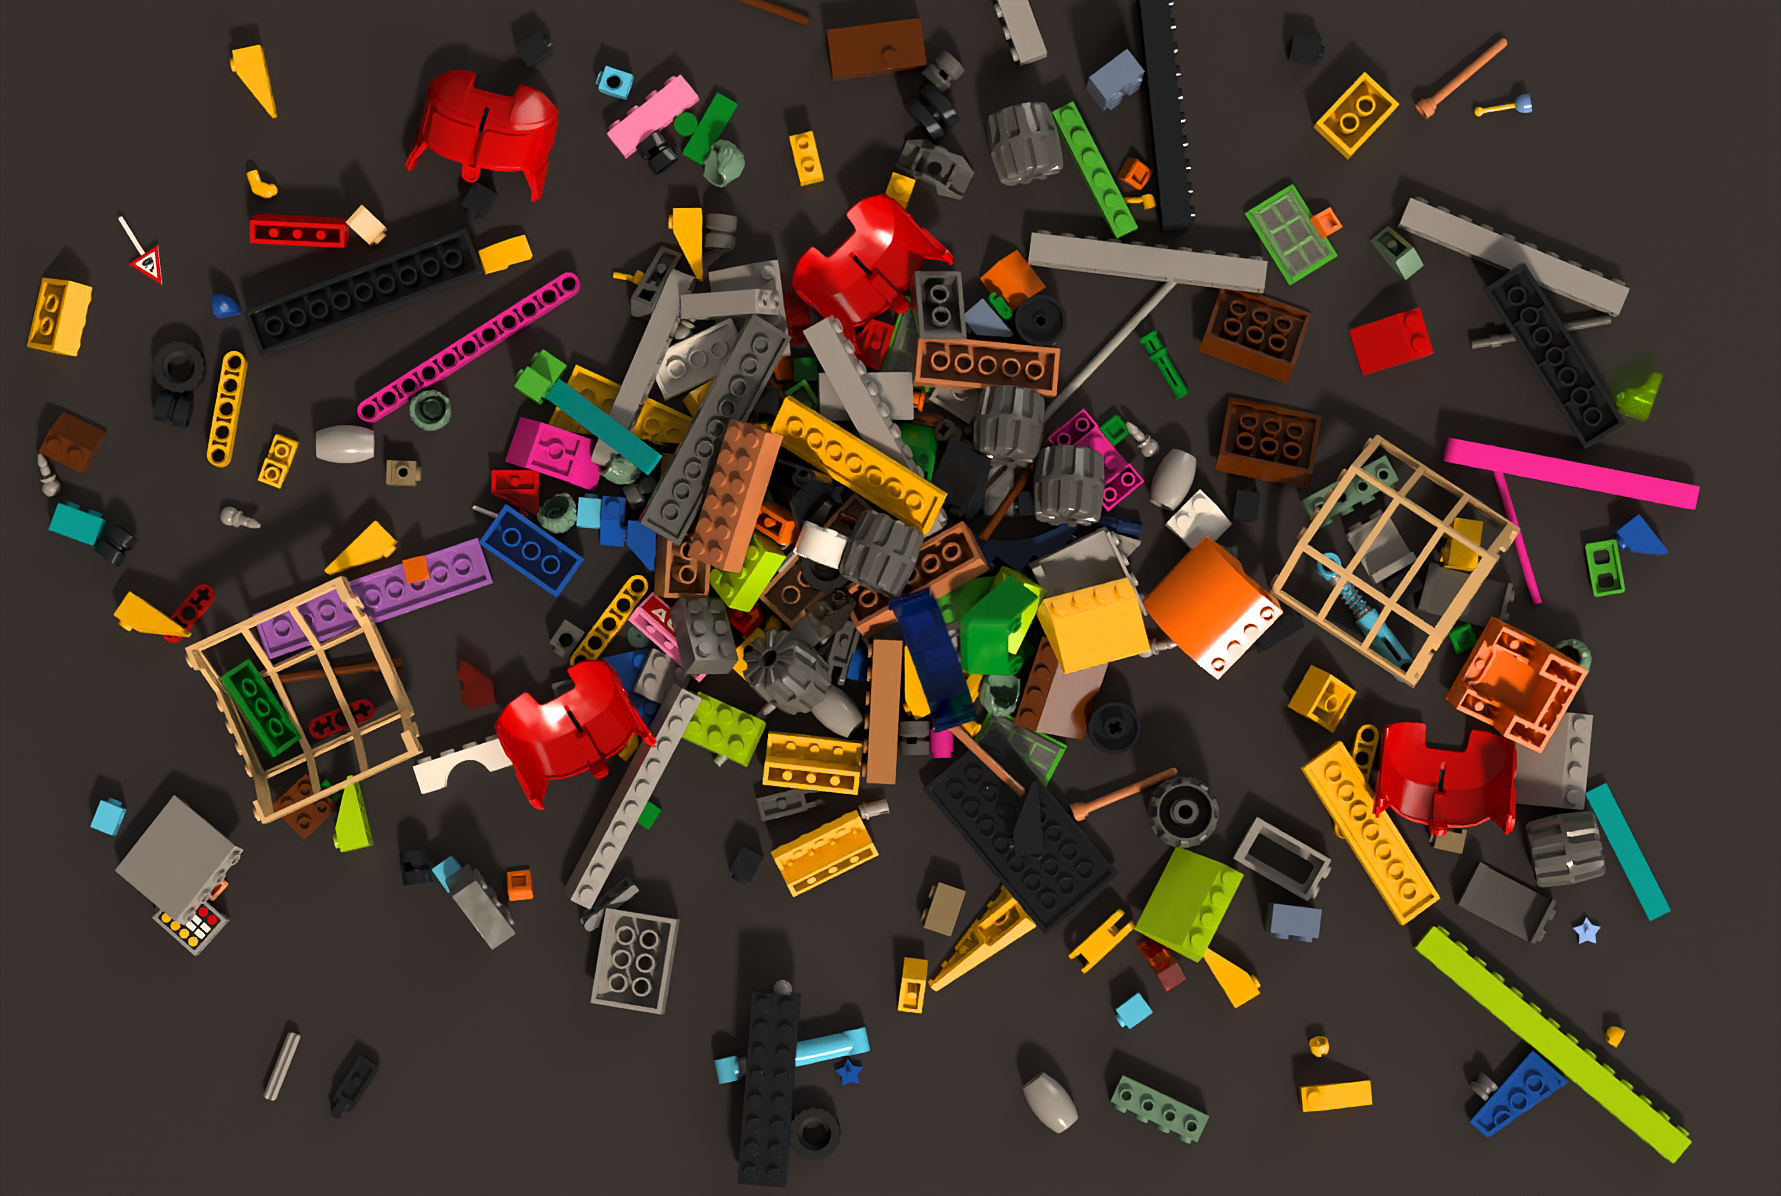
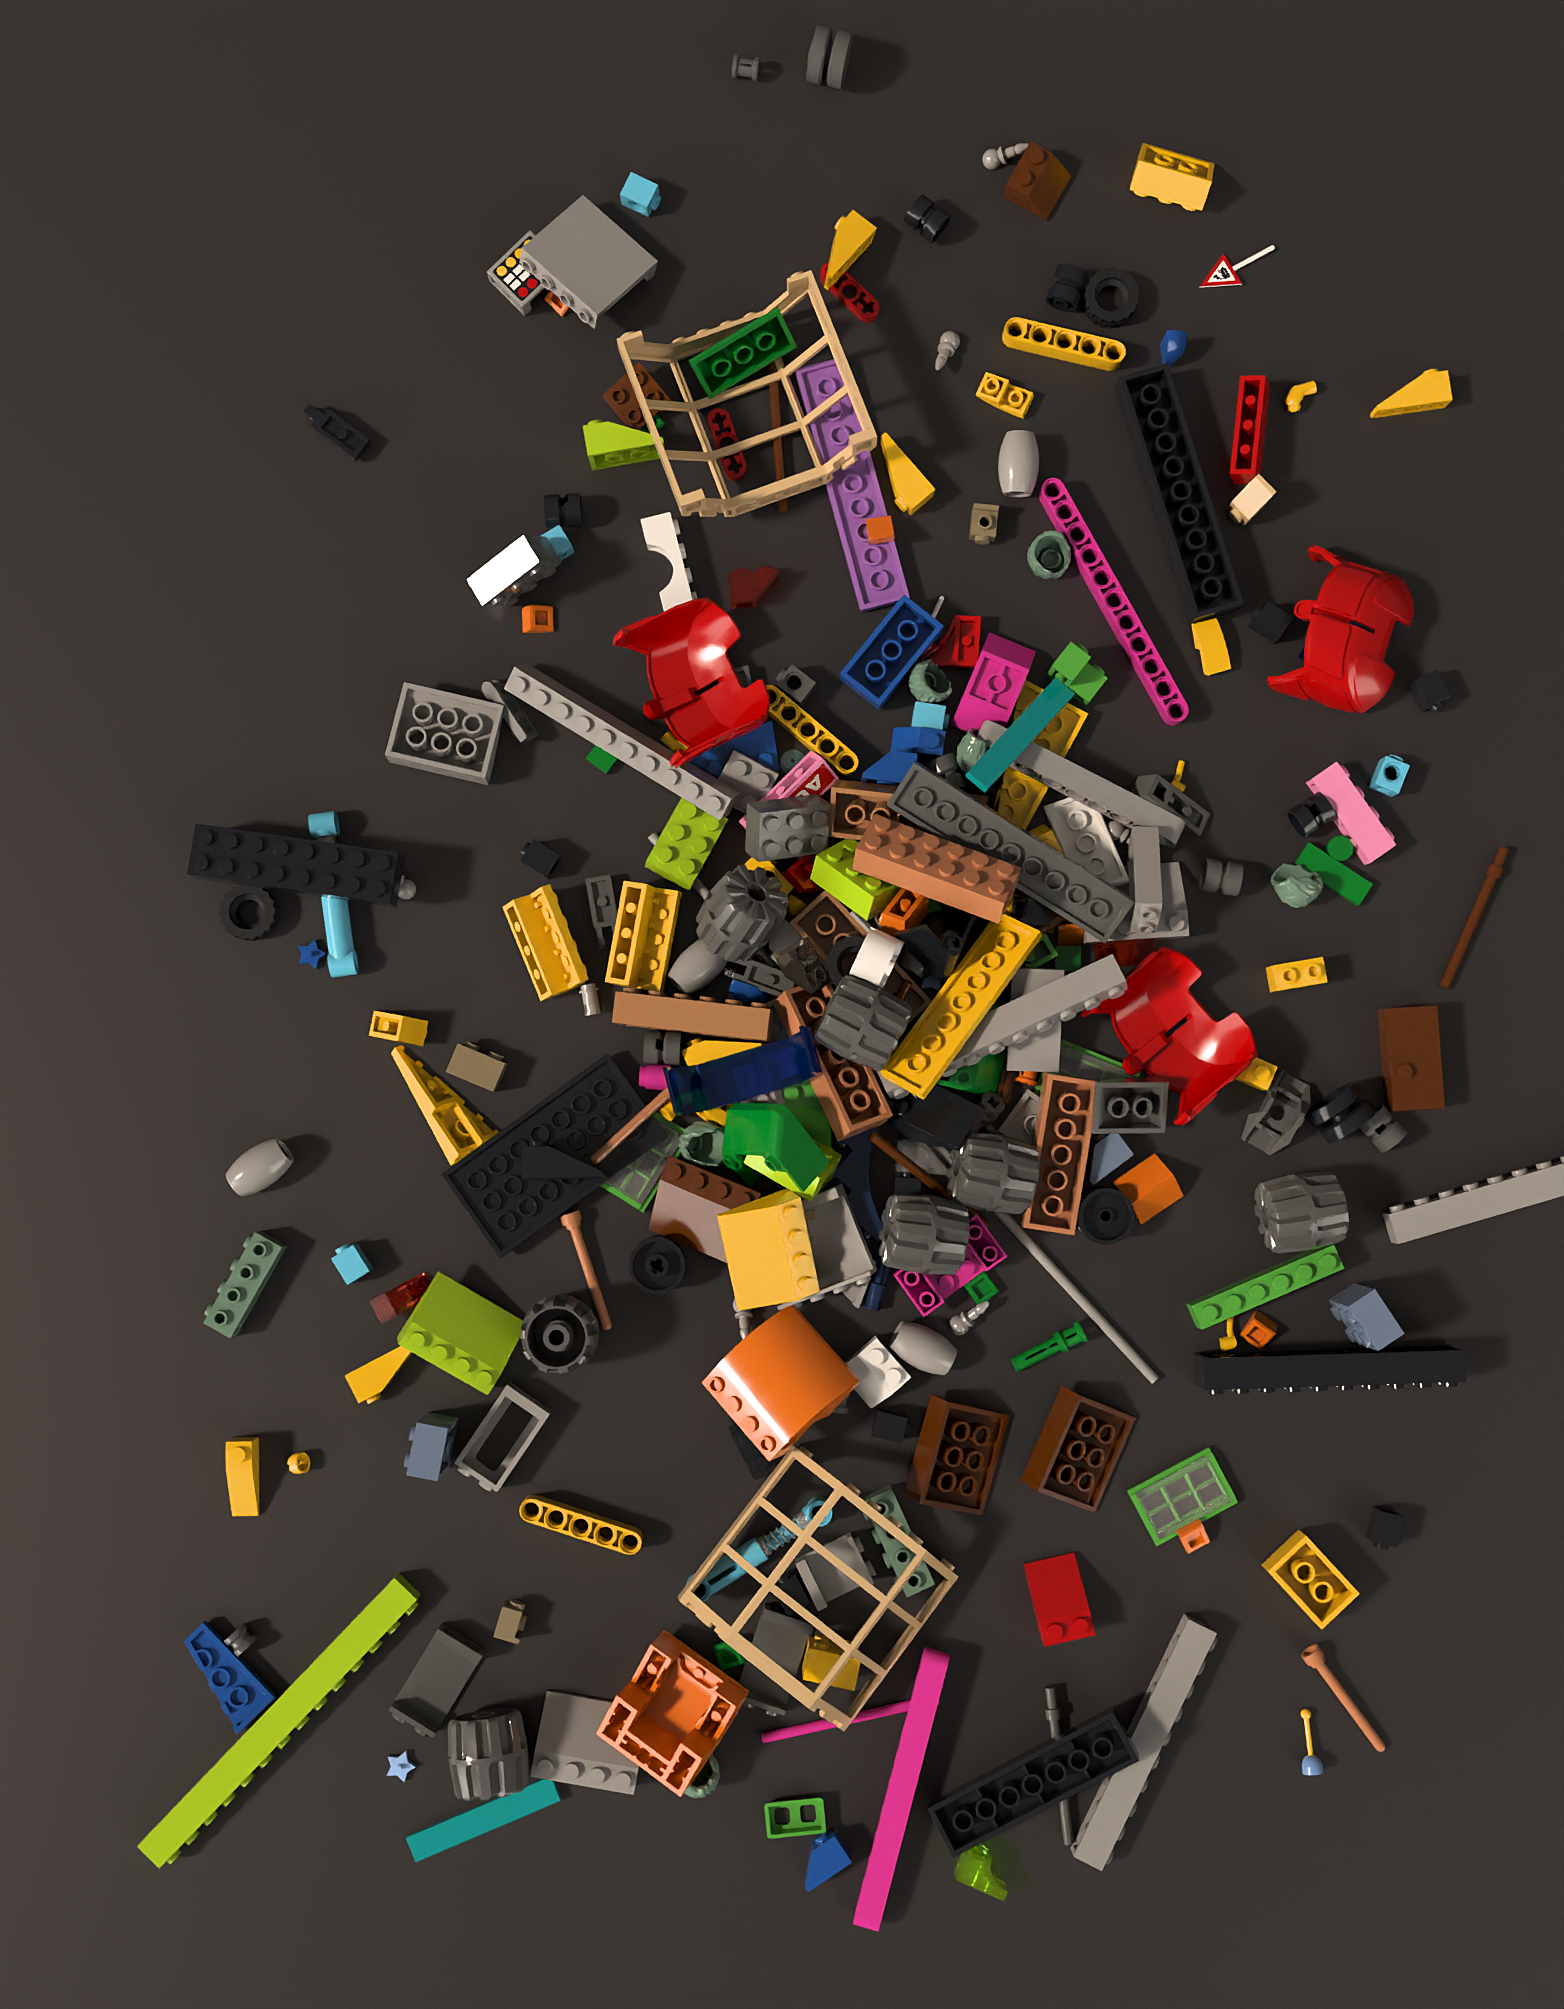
camera: 90 degrees right, 0 degrees up
teal brick [48,501,107,546] -> none
light grey axle [263,1032,300,1101] -> none
yellow slope [669,208,703,282] -> none
red wing [855,319,896,372] -> none
green piece [985,292,1012,321] -> none
light grey brick [1028,230,1268,293] -> none
yellow piece [1068,908,1136,973] -> none
yellow slope [1288,665,1356,733] -> none
yellow plate [1301,741,1440,925] -> none
sand green slope [1370,226,1424,280] -> none
red piece [1372,721,1517,836] -> none
yellow hinge [1605,1026,1625,1048] -> none

